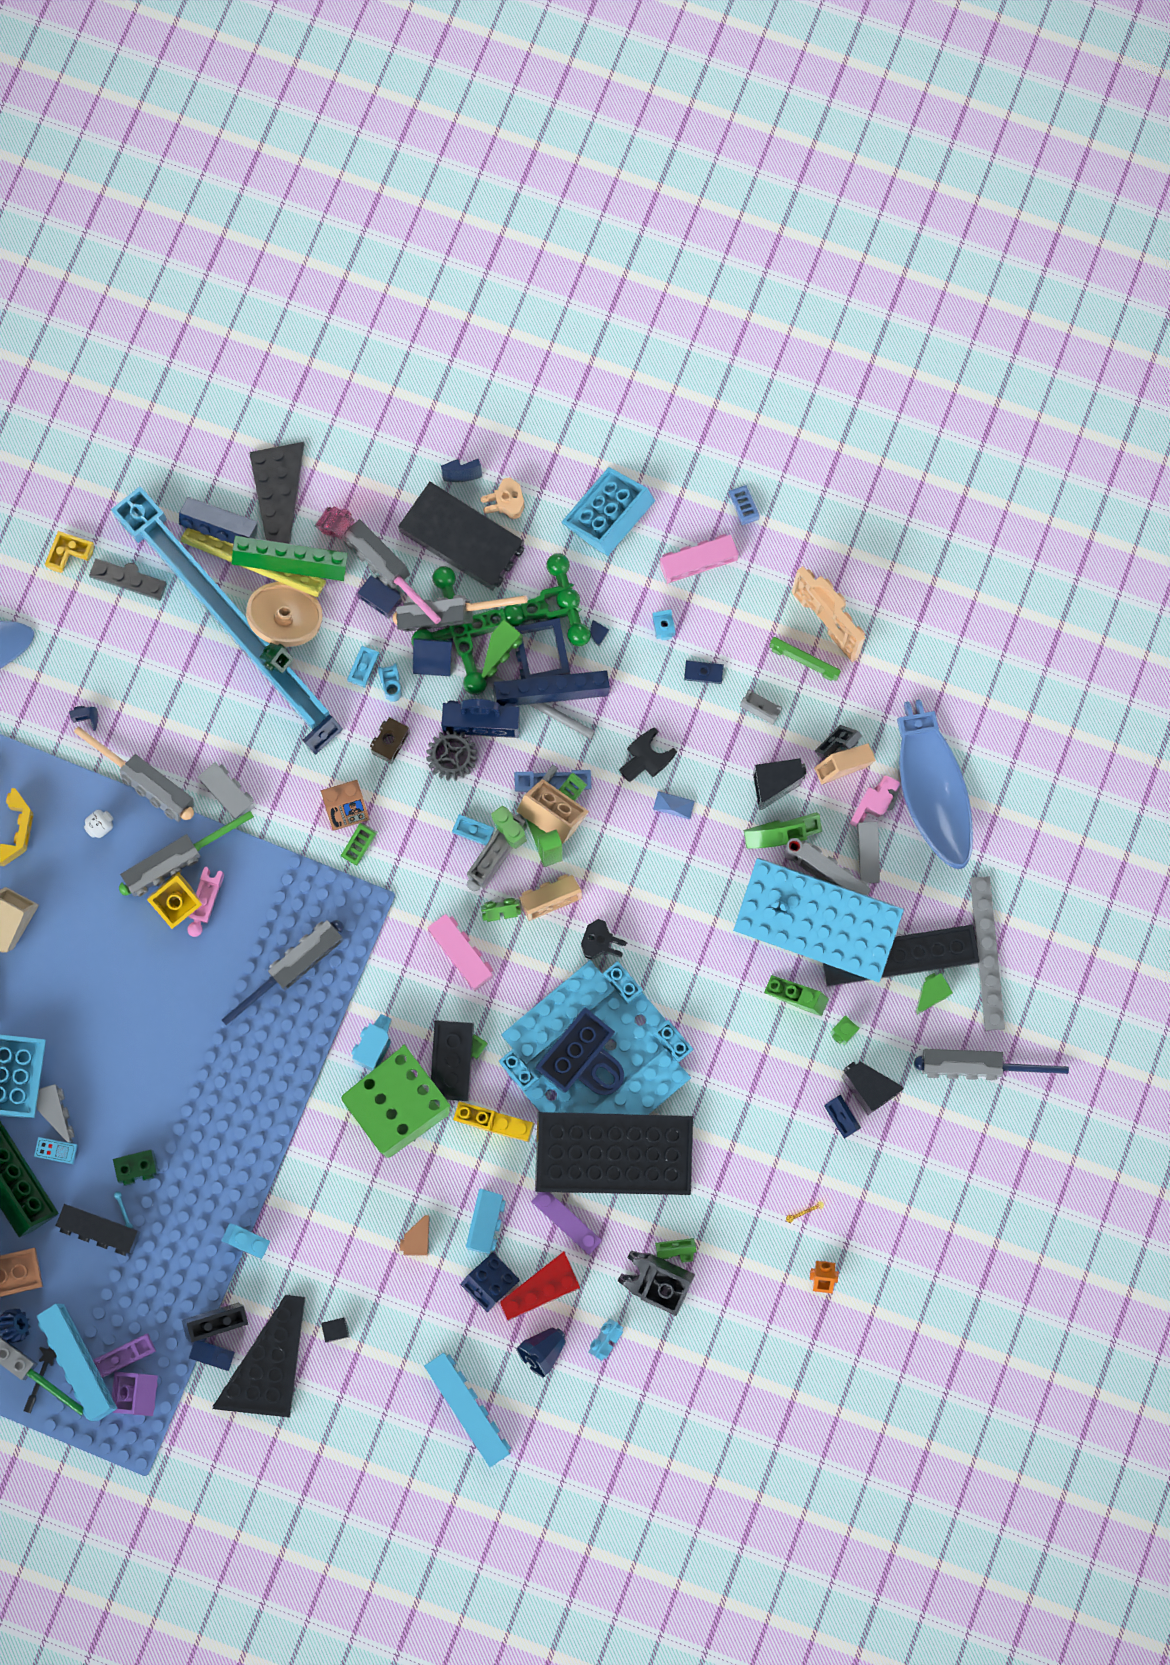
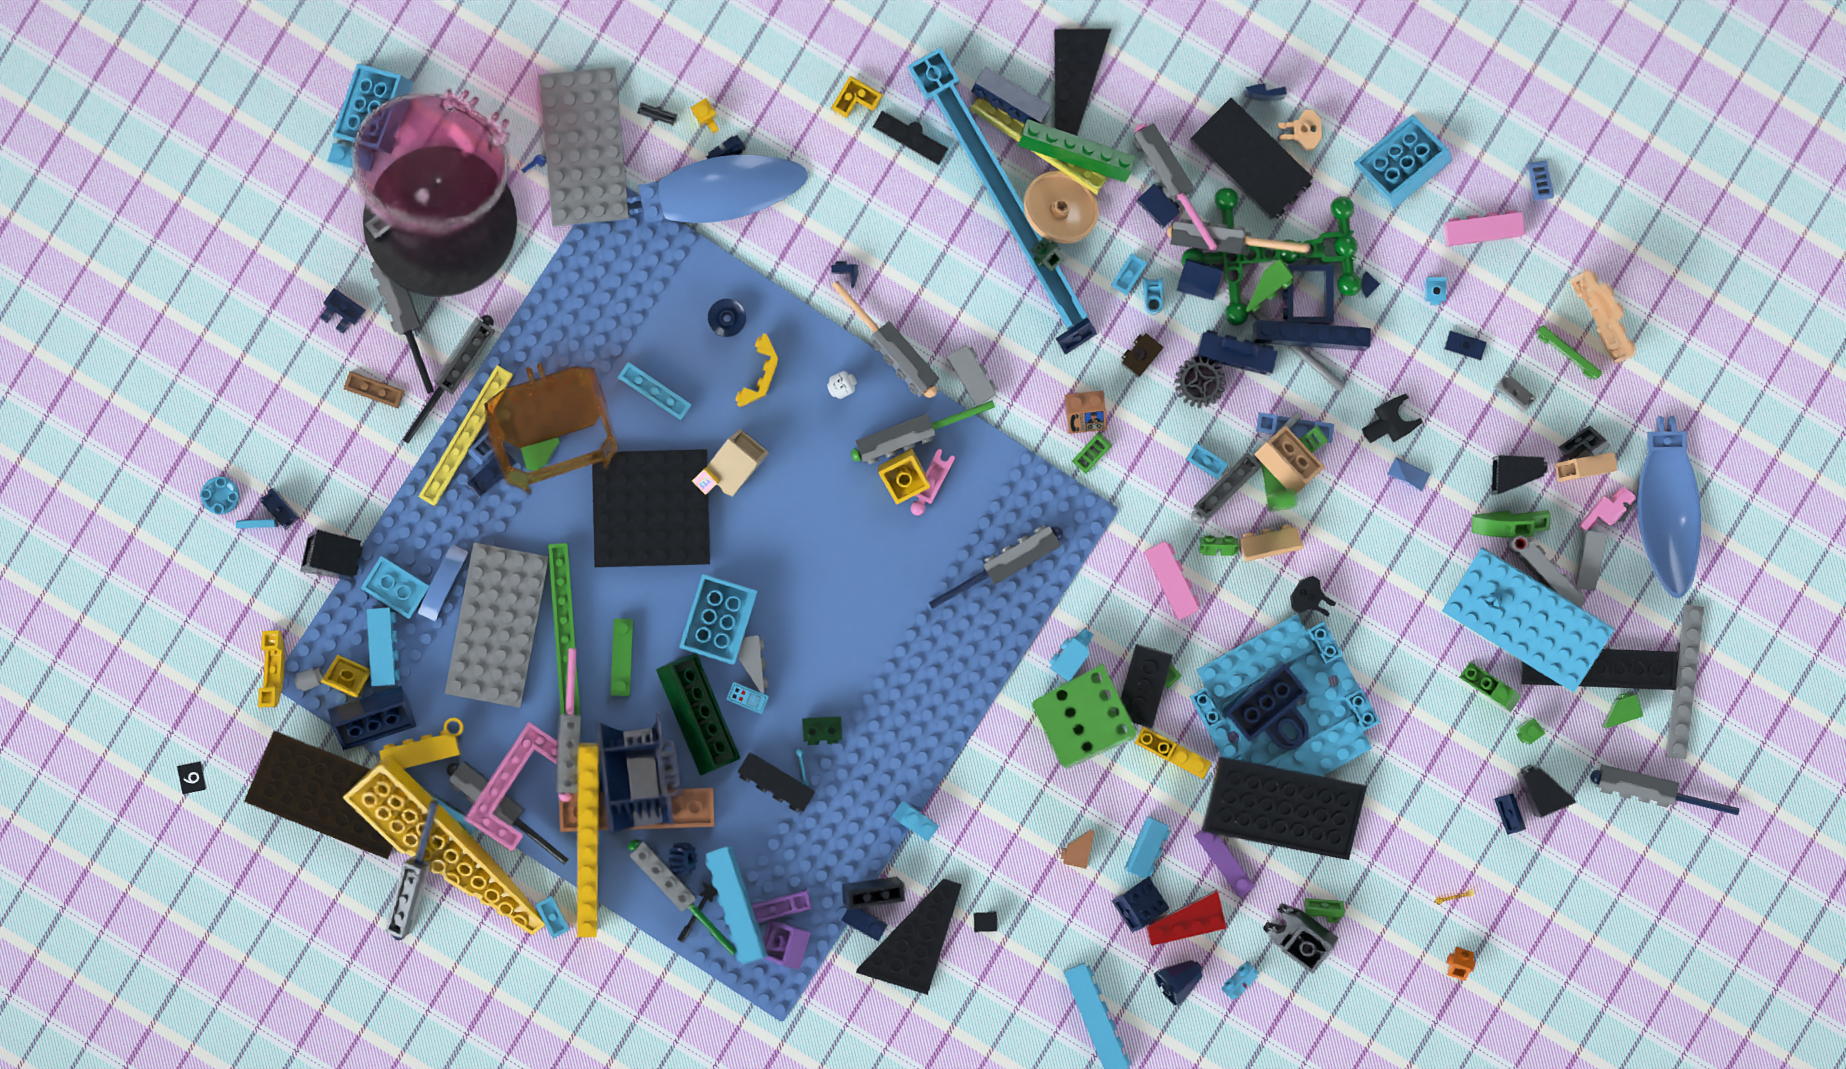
camera: 10 degrees right, 10 degrees up
clear pink brick [314,506,354,539] -> none
bright green brick [491,806,527,849] -> none

